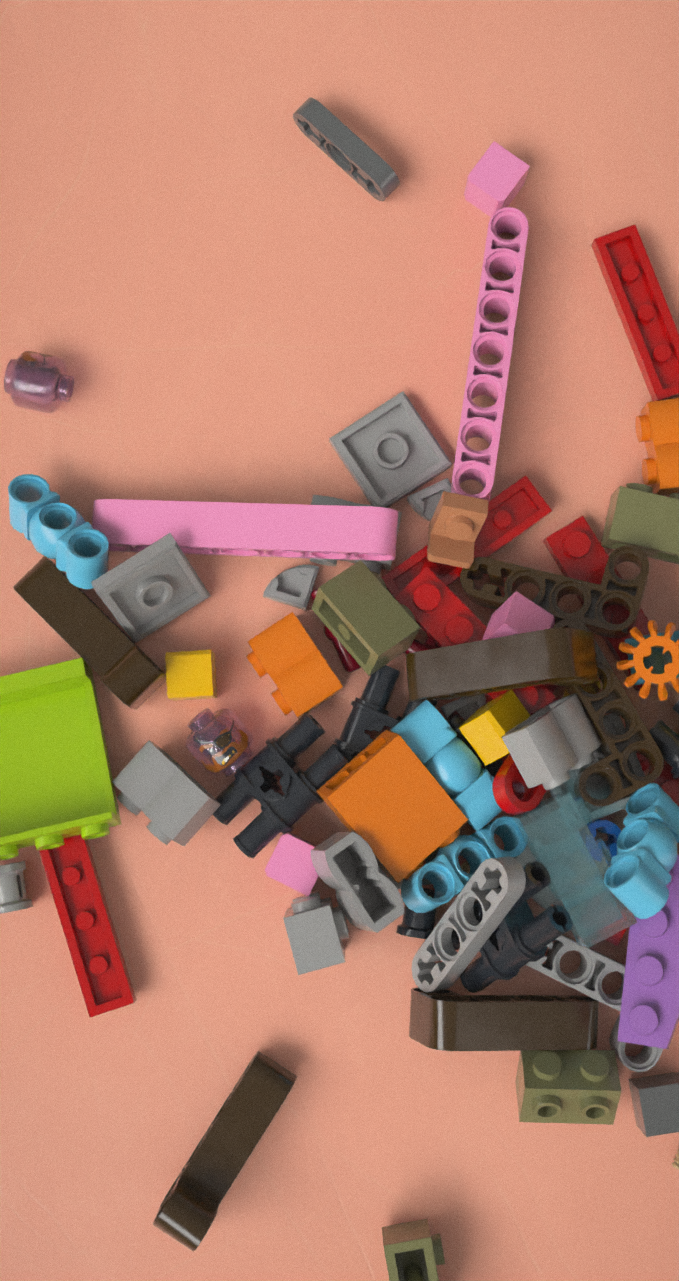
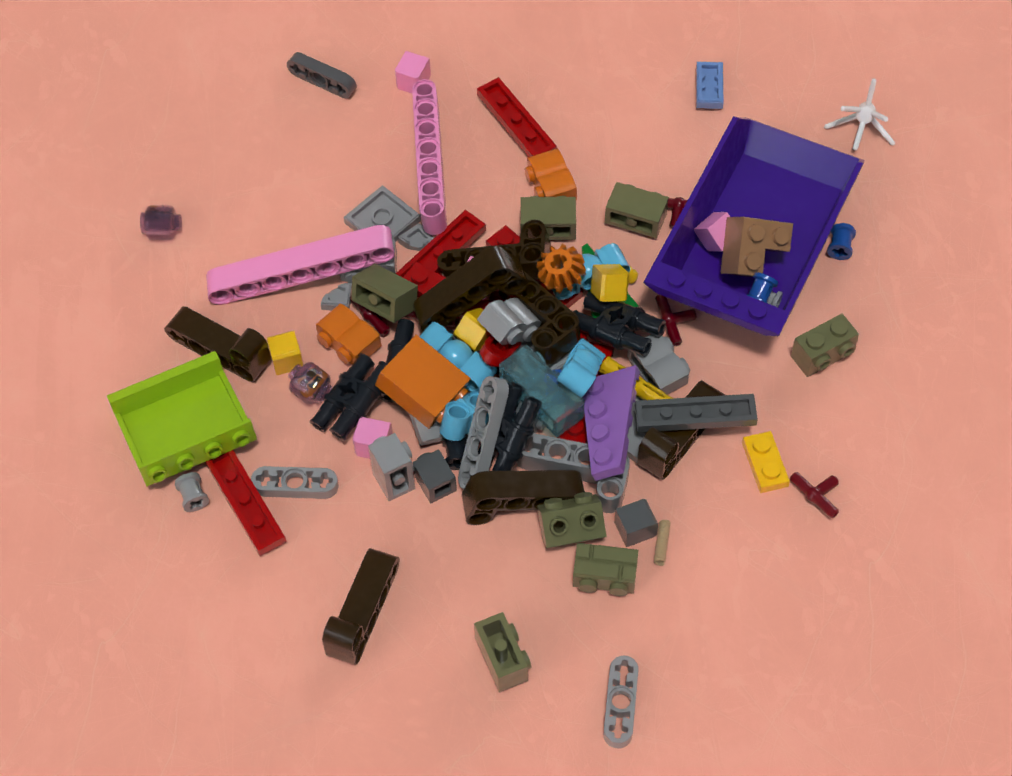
camera: 10 degrees left, 25 degrees down
medium azure piece [8,474,109,589] -> none
light grey tile [91,533,211,643] -> none
light grey brick [112,740,221,846] -> none
light grey brick [311,832,404,933] -> none
nougat bracket [427,491,488,569] -> none
none -> light grey beam [251,466,339,499]
none -> dark grey brick [412,449,457,504]
none -> olive brick [573,543,639,596]

